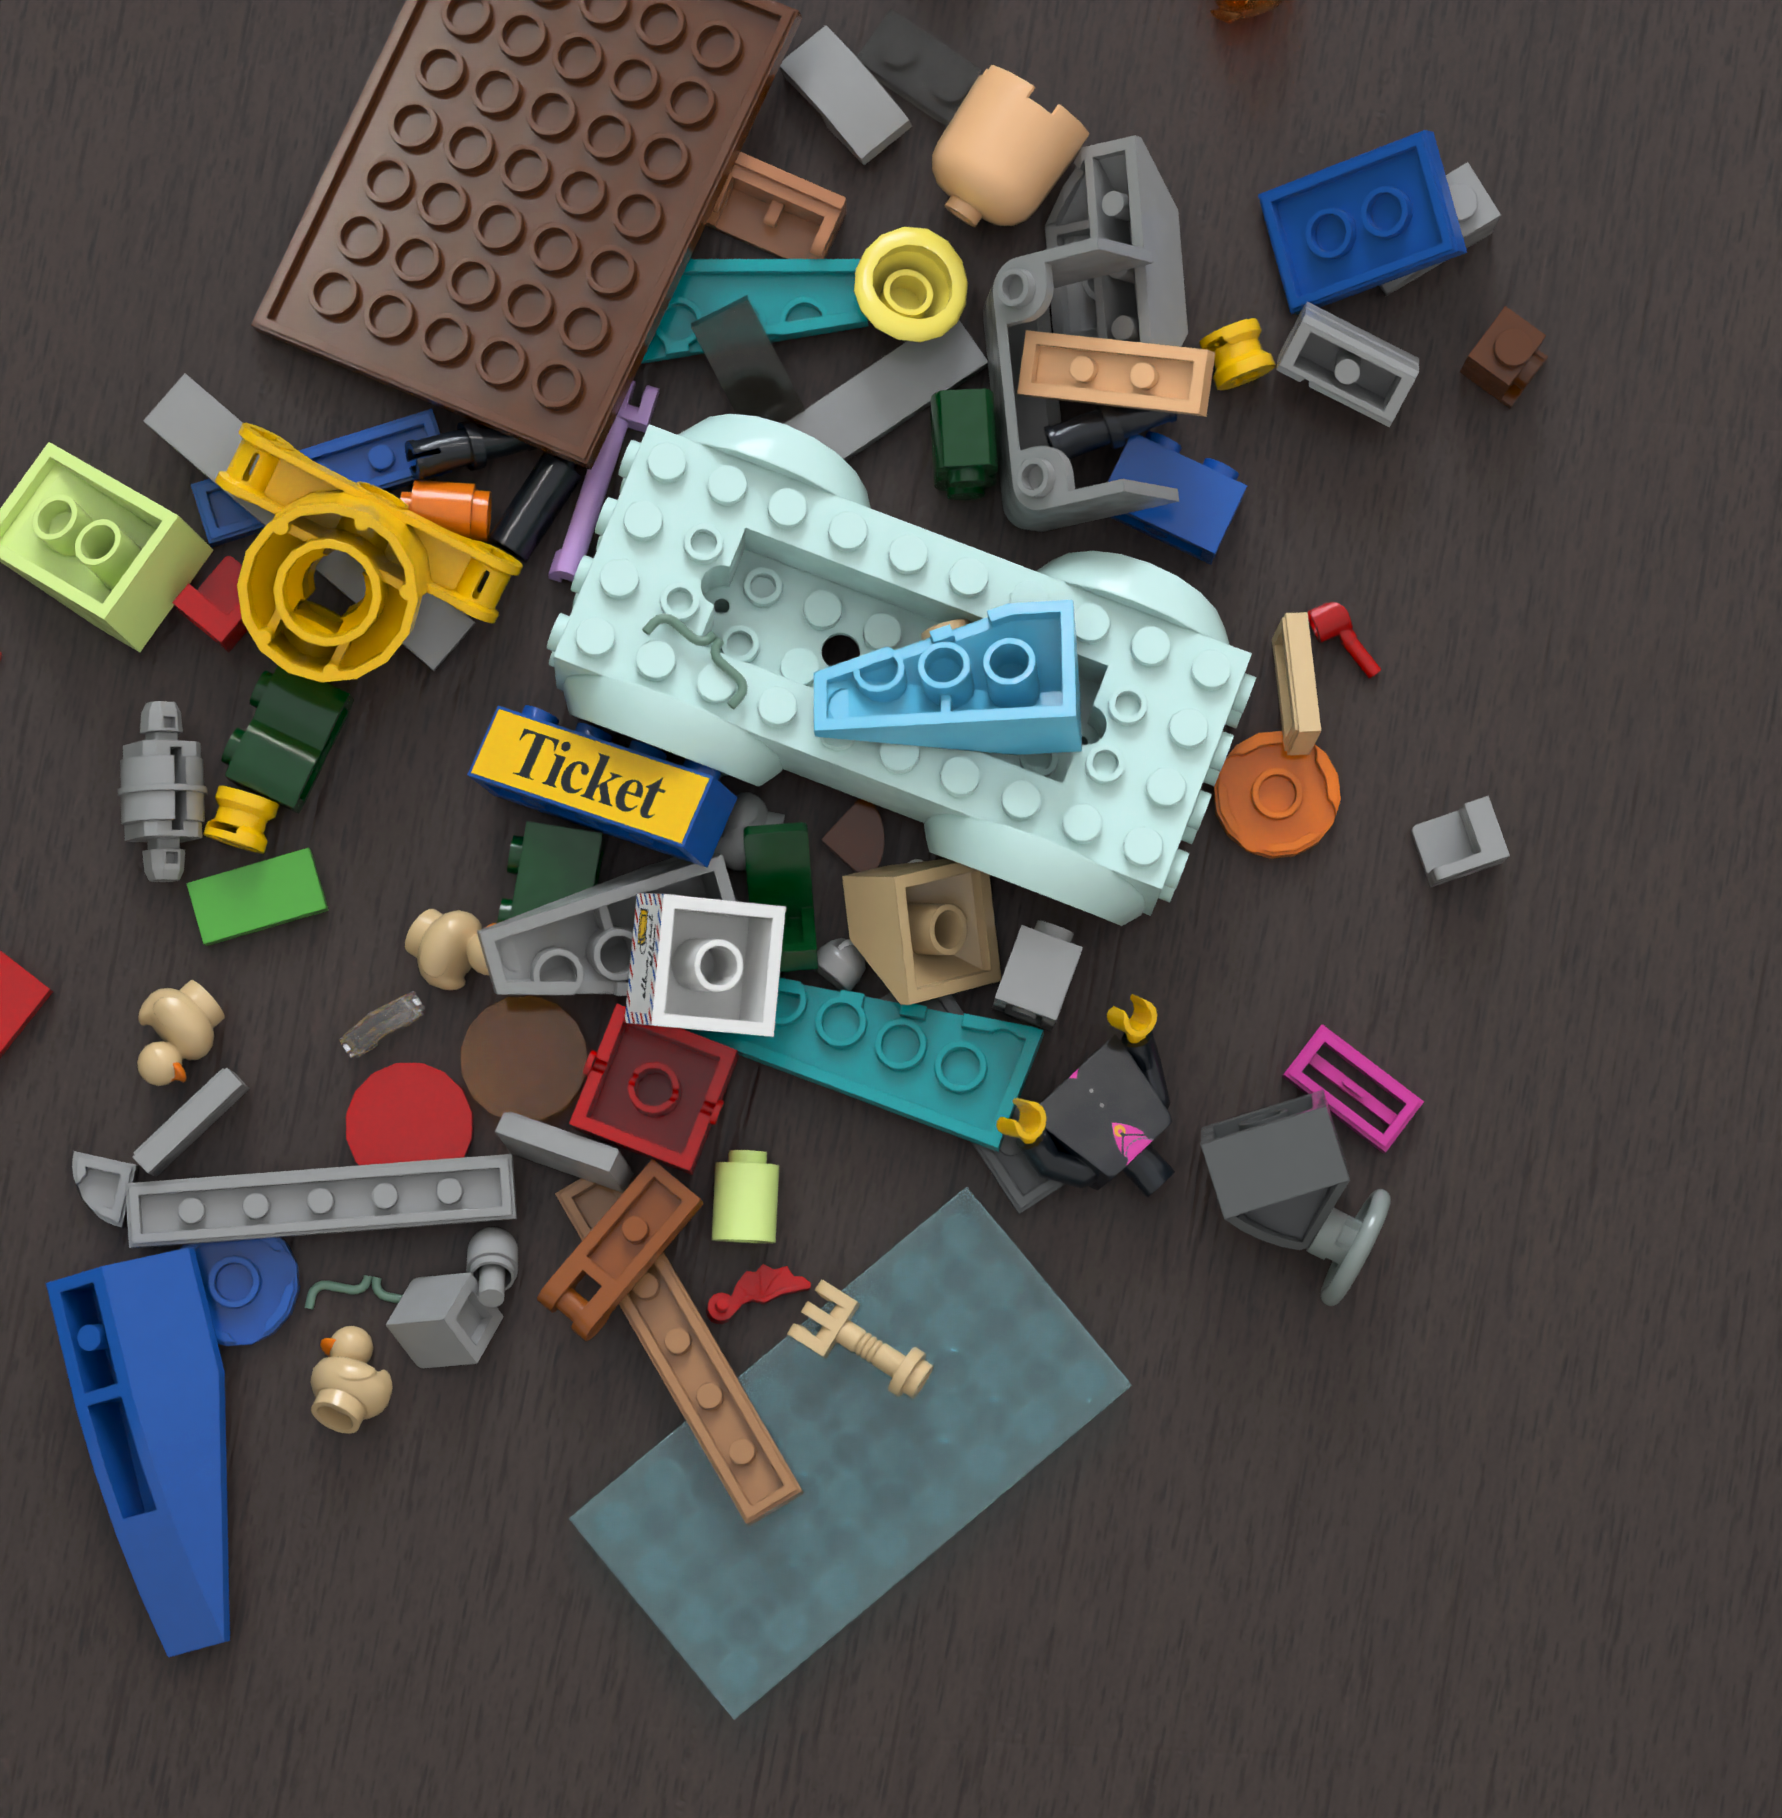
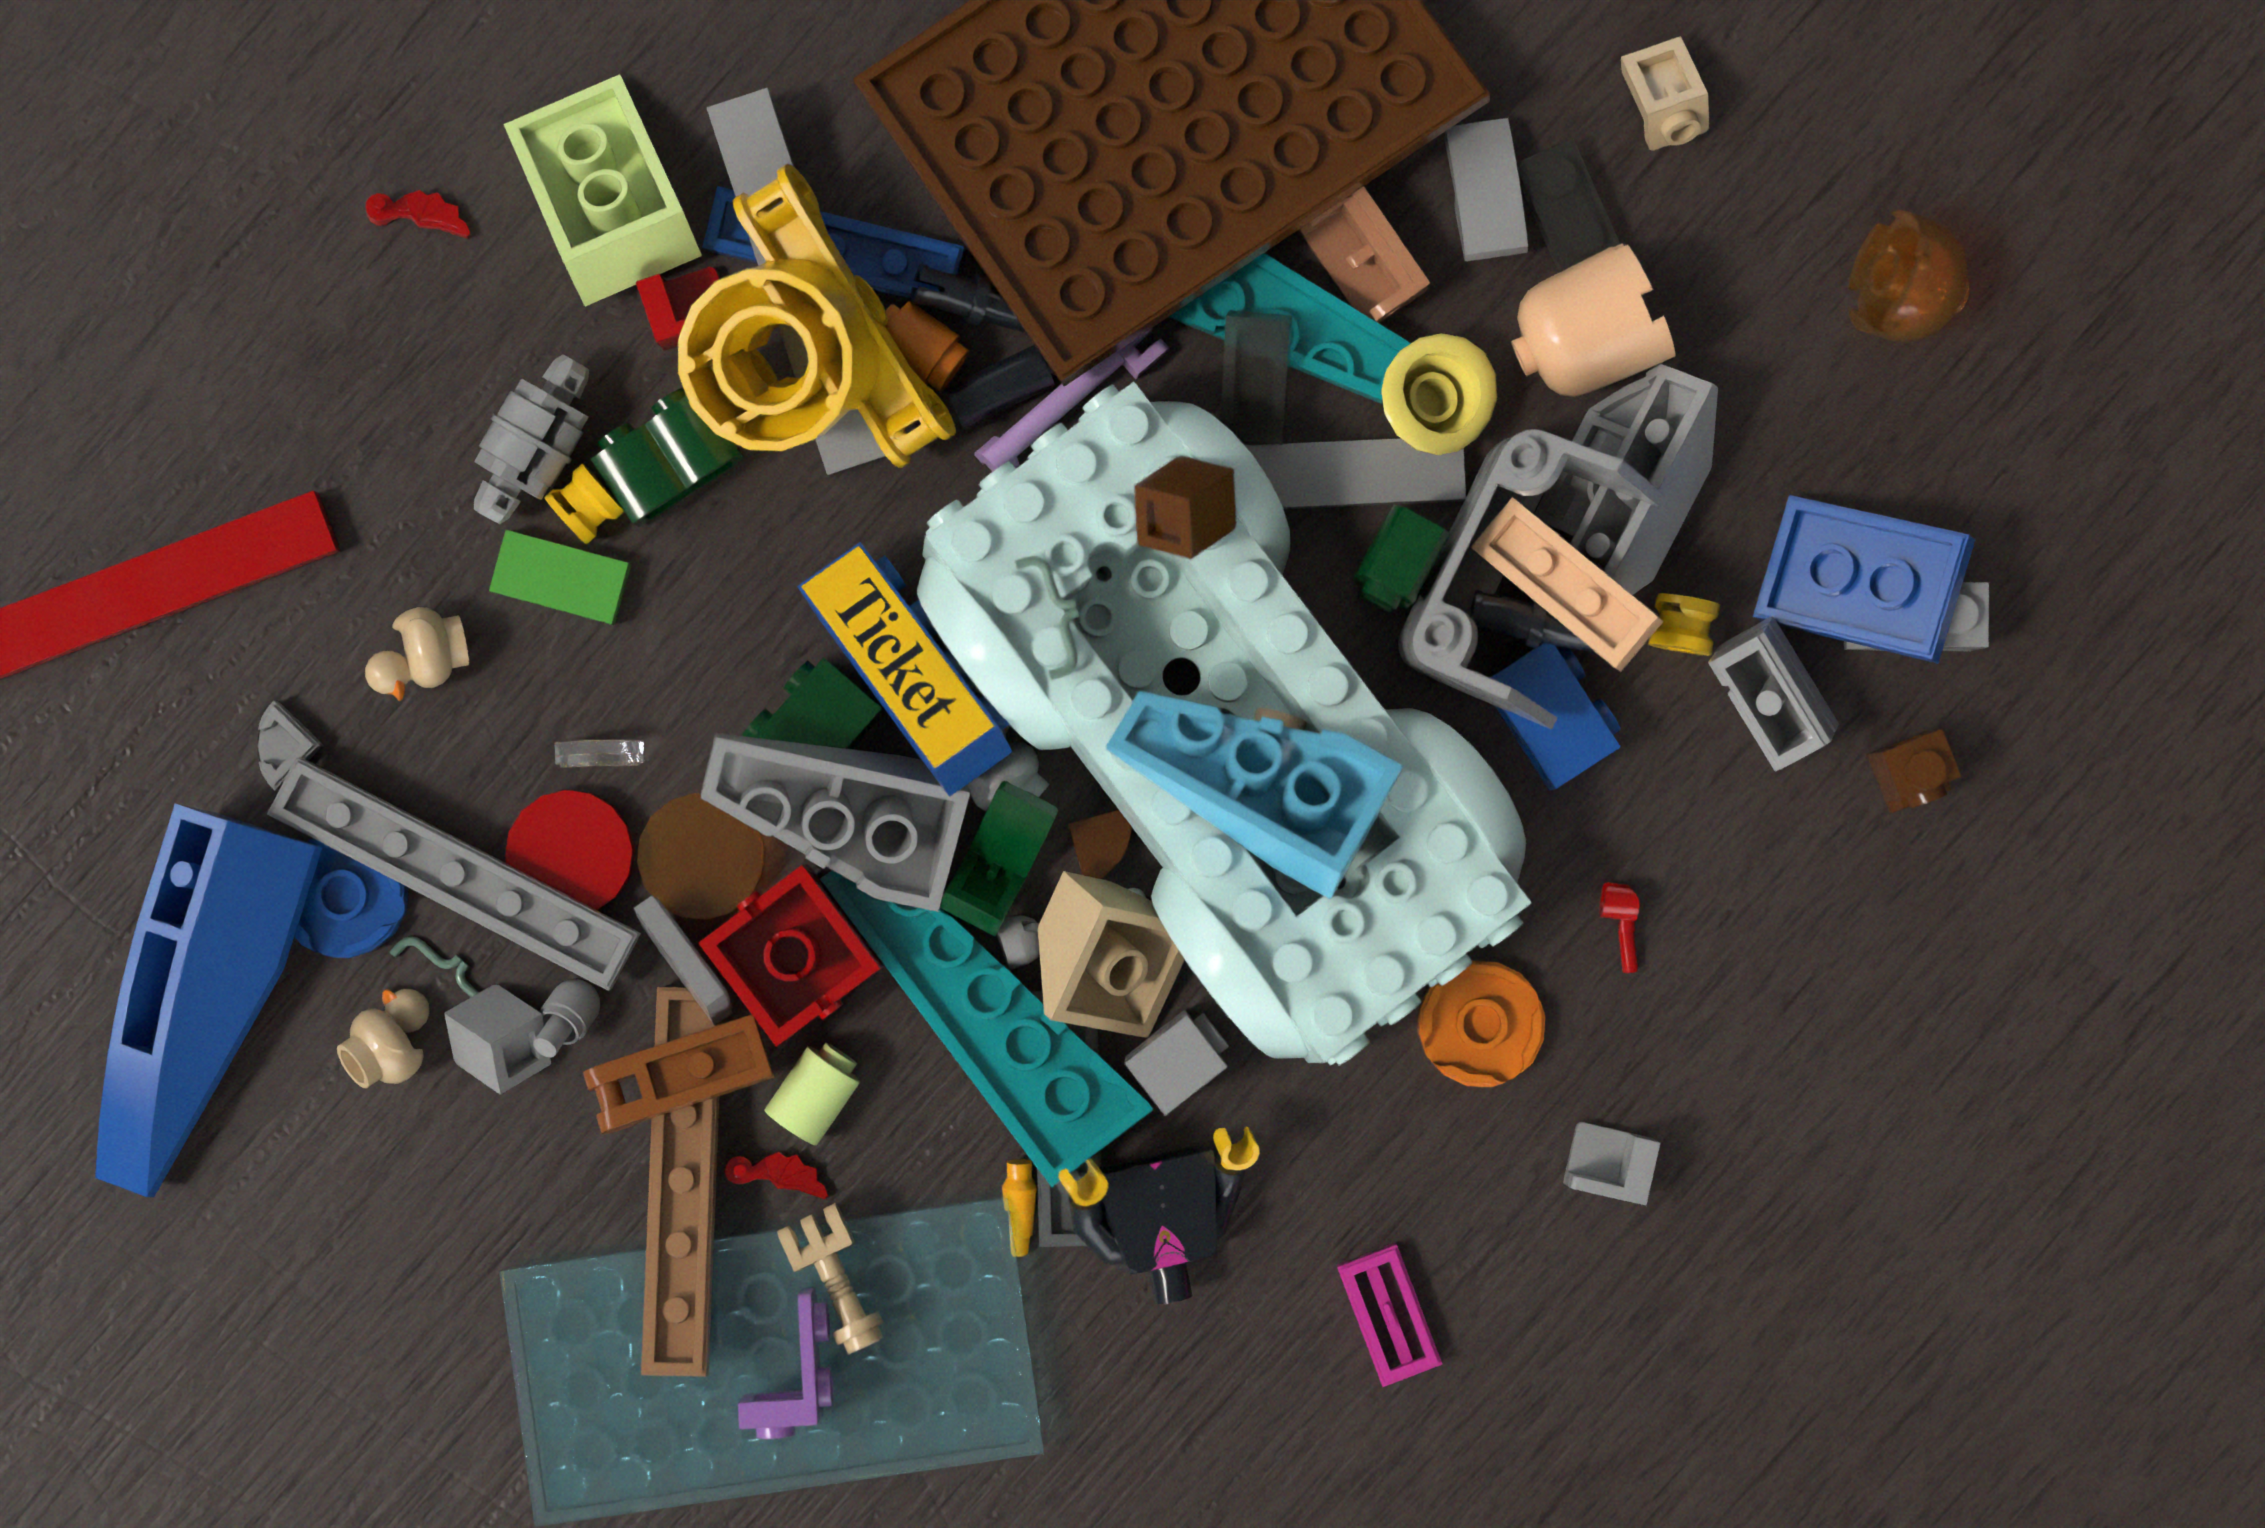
camera: 30 degrees right, 5 degrees up
light grey tile [133,1068,250,1177] -> none
tan animal [405,909,497,990] -> none
white brick [624,893,786,1037] -> none
dark grey piece [1201,1090,1391,1306] -> none
tan tile [1272,612,1321,755] -> none
none -> medium lavender bracket [738,1287,833,1439]
none -> light orange piece [1002,1159,1037,1257]
none -> reddish brown panel [1134,456,1236,559]

